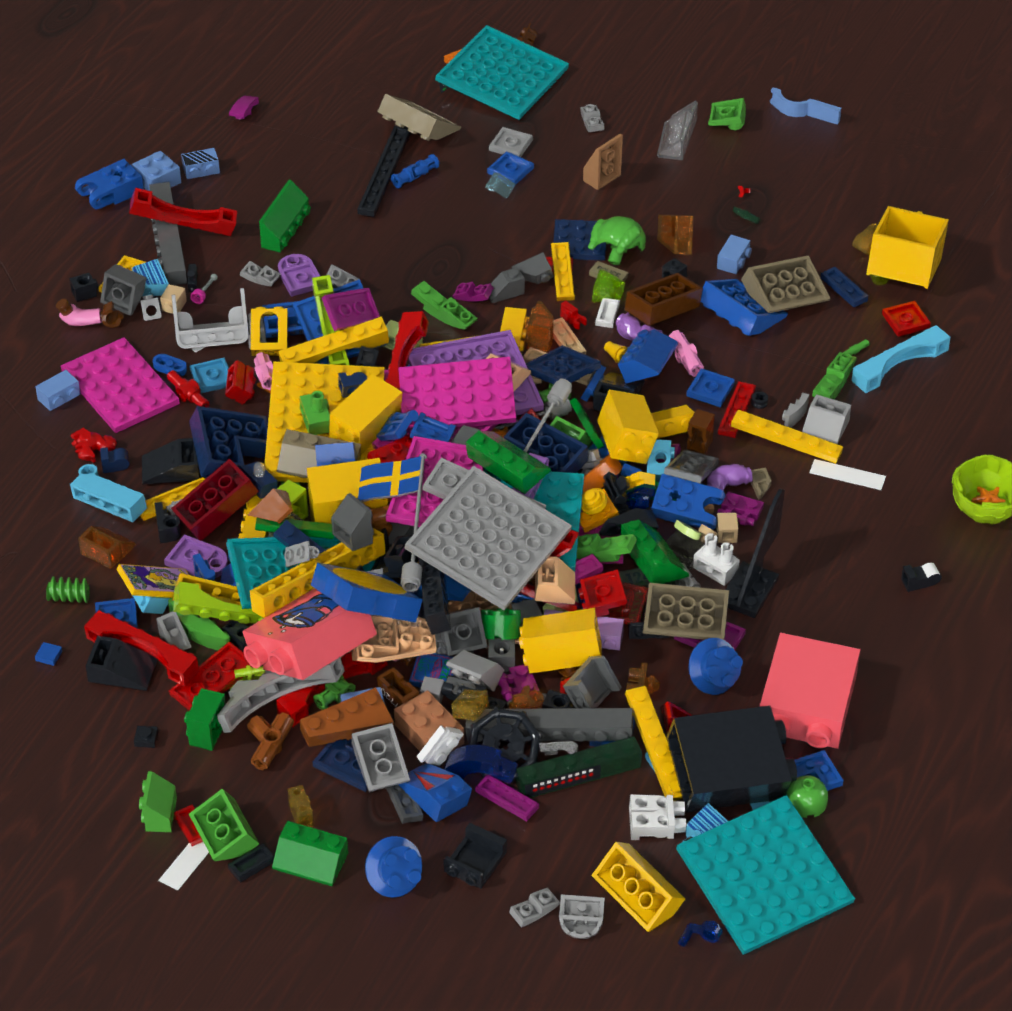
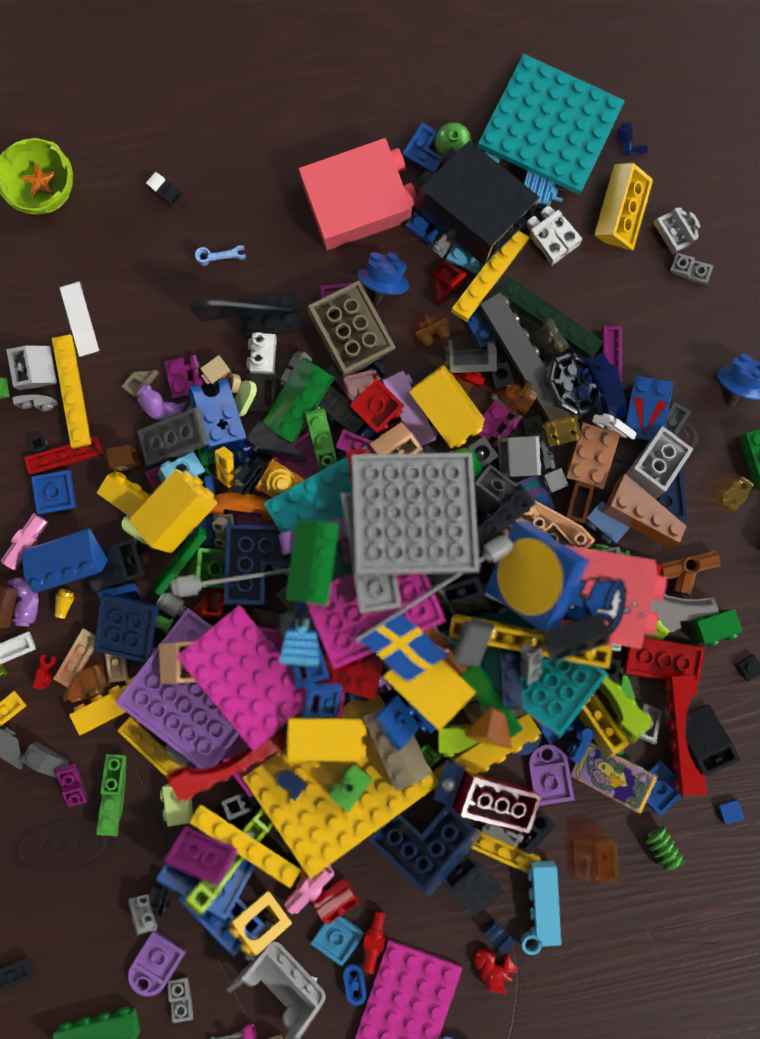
camera: 125 degrees left, 40 degrees up
black panel [444,823,507,889] -> none
none -> light blue brick [195,246,246,266]
none -> torso [279,619,319,667]
none -> black brick [542,614,611,663]

